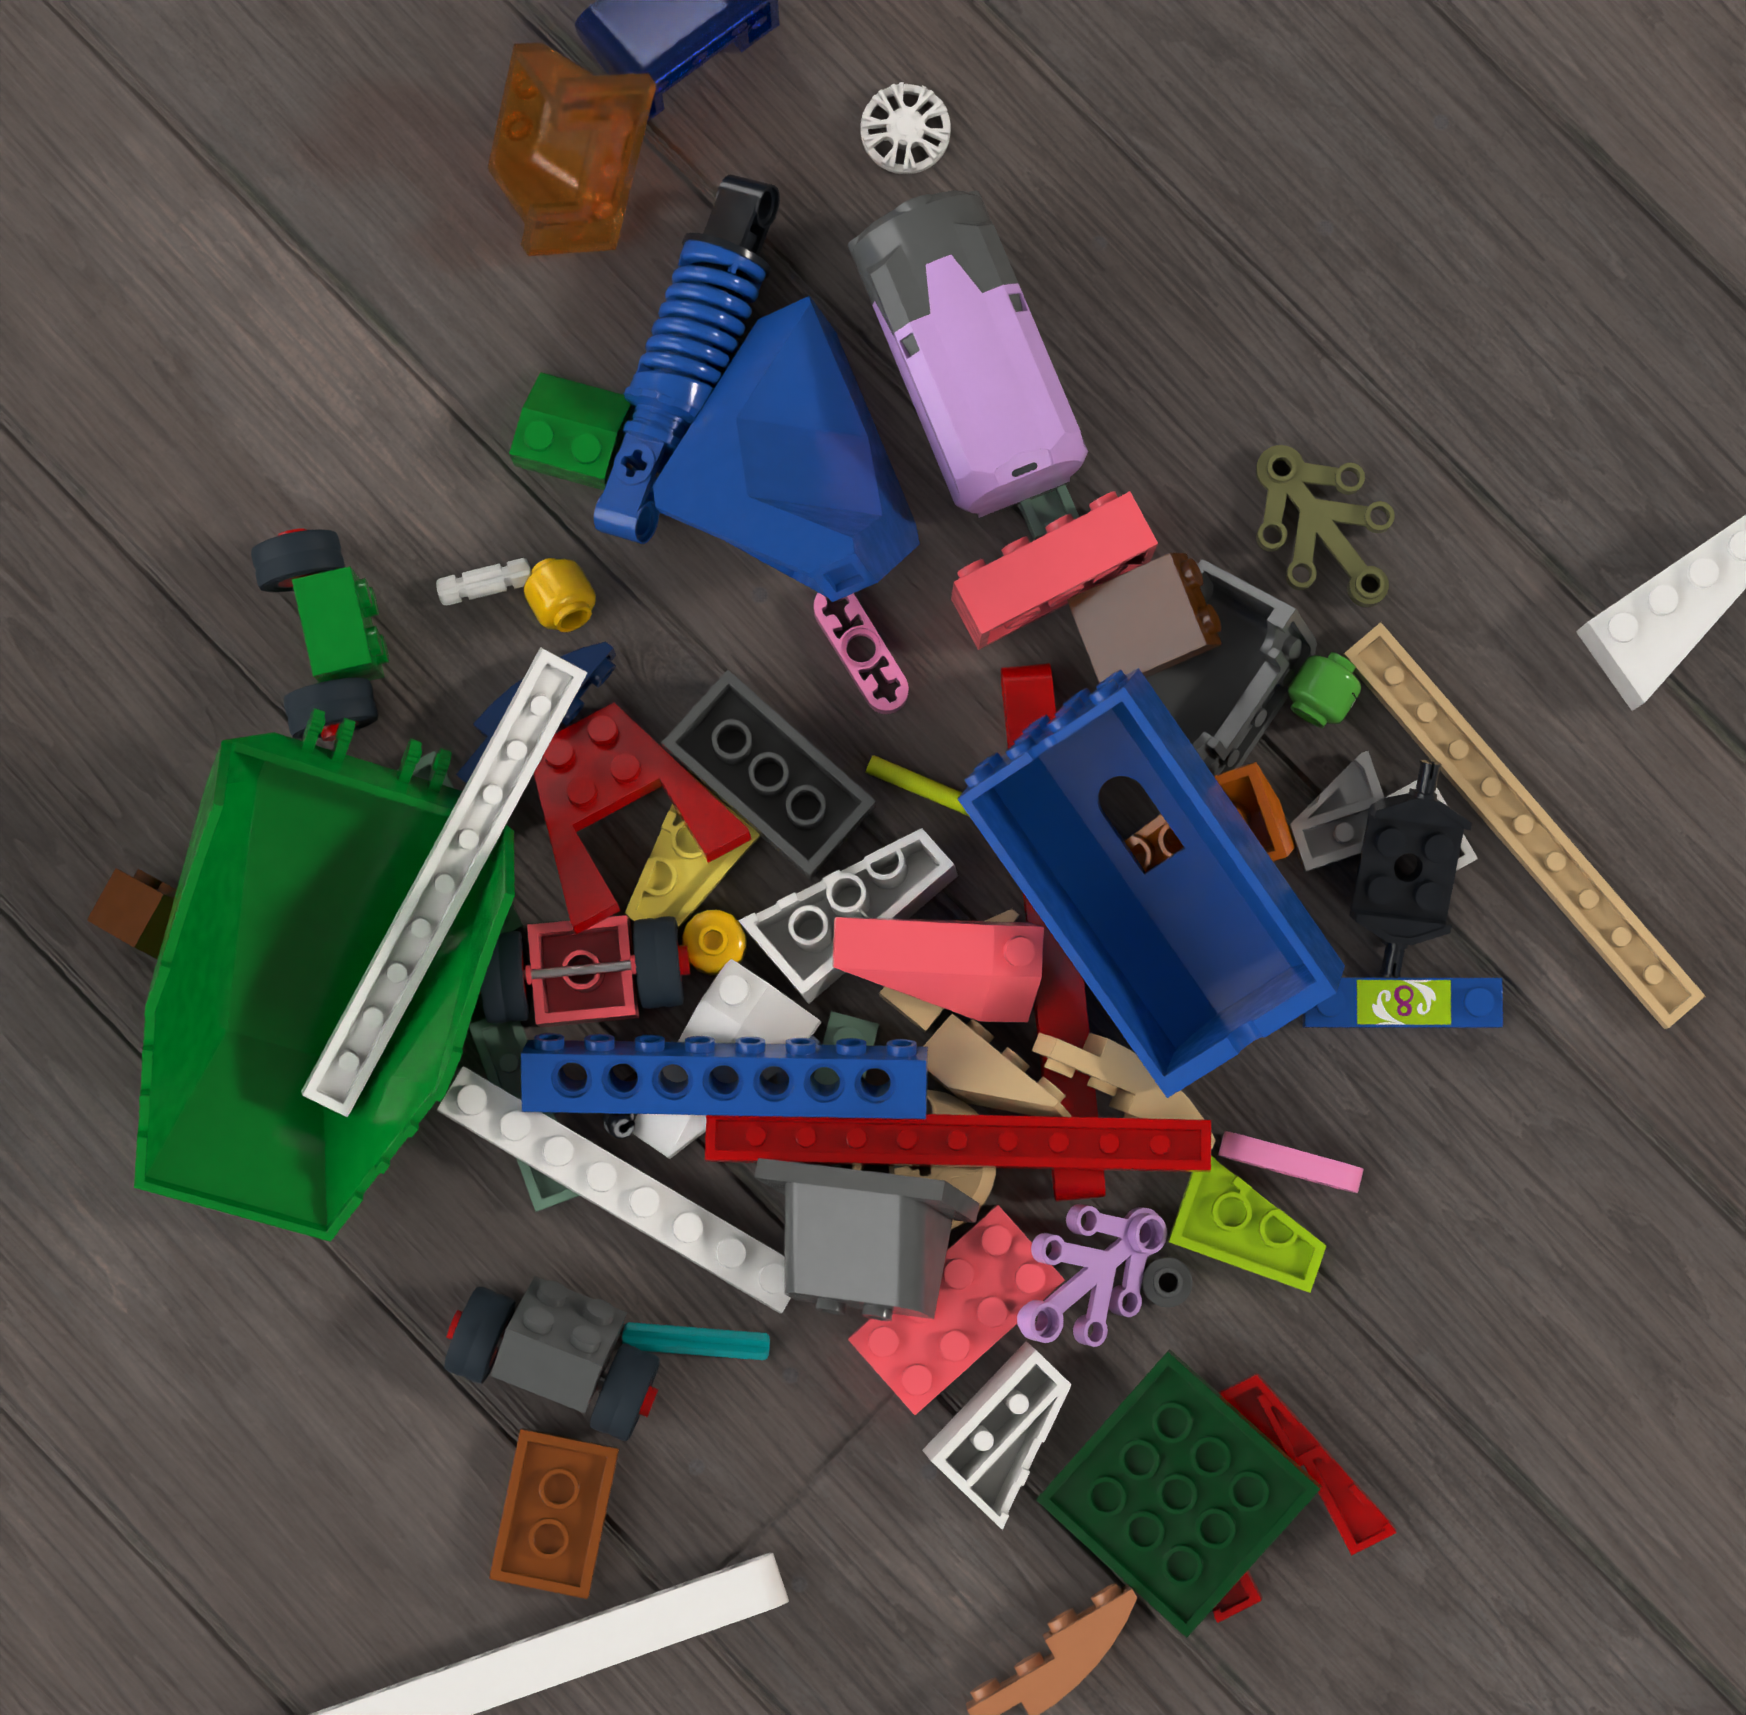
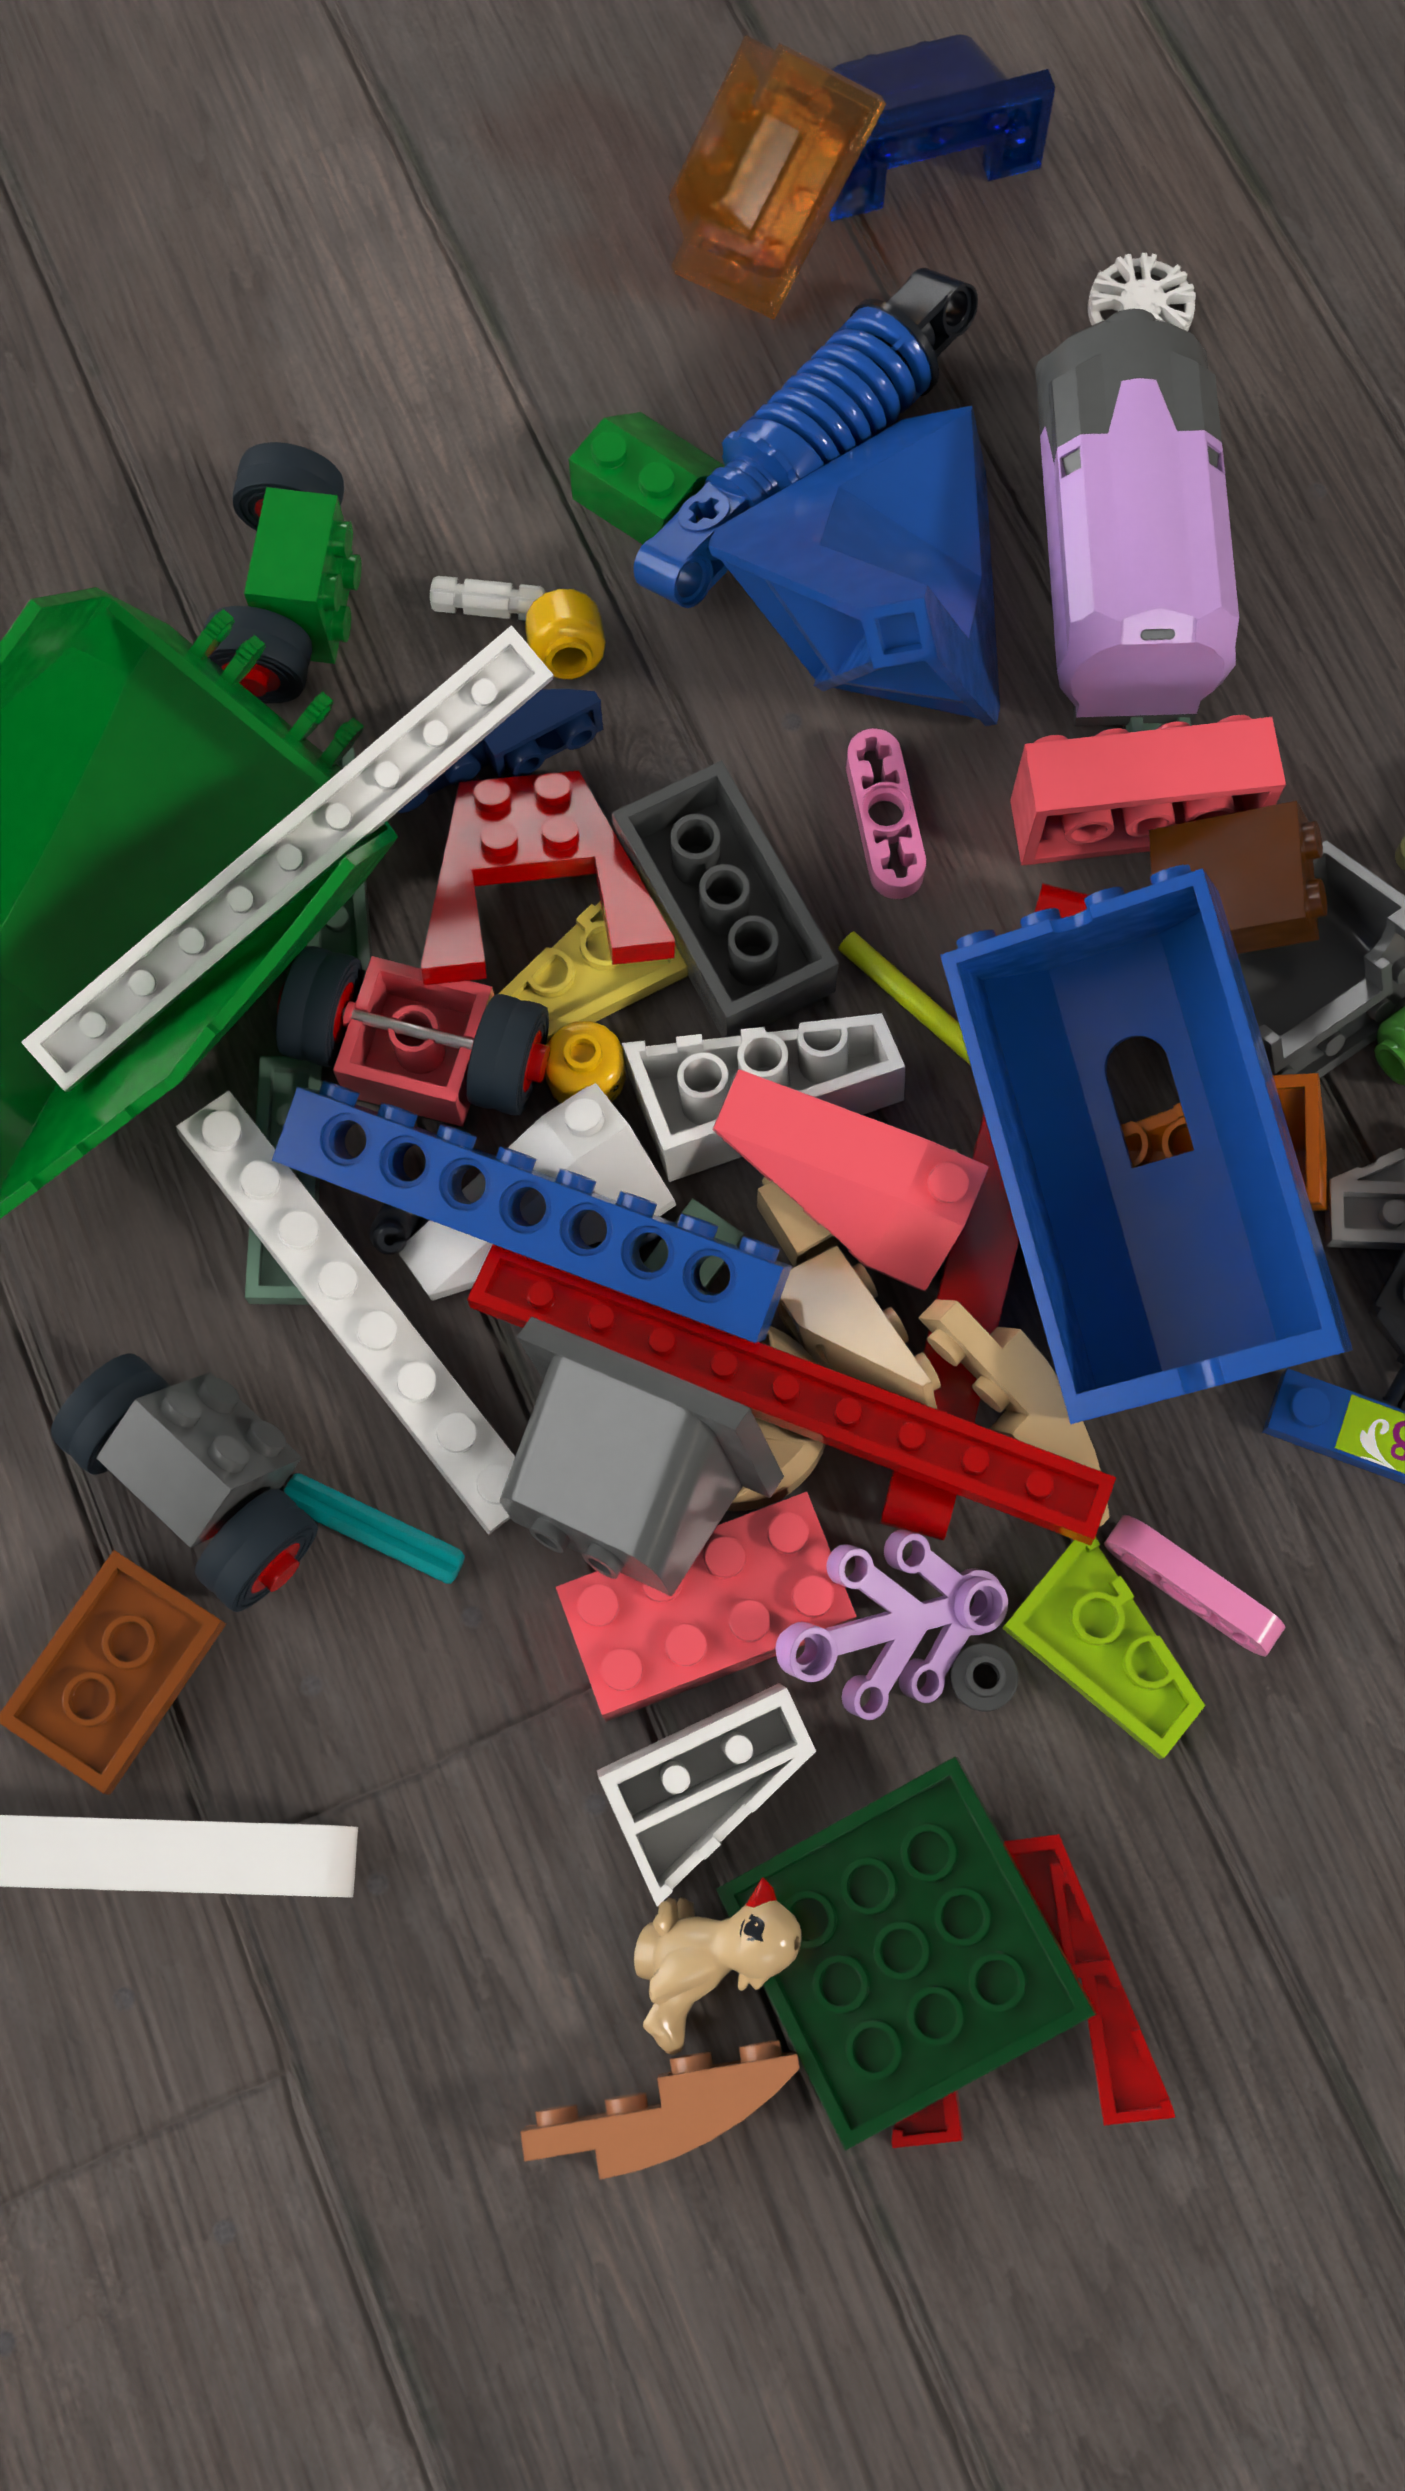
camera: 25 degrees right, 10 degrees down
none -> tan animal [634,1877,801,2055]

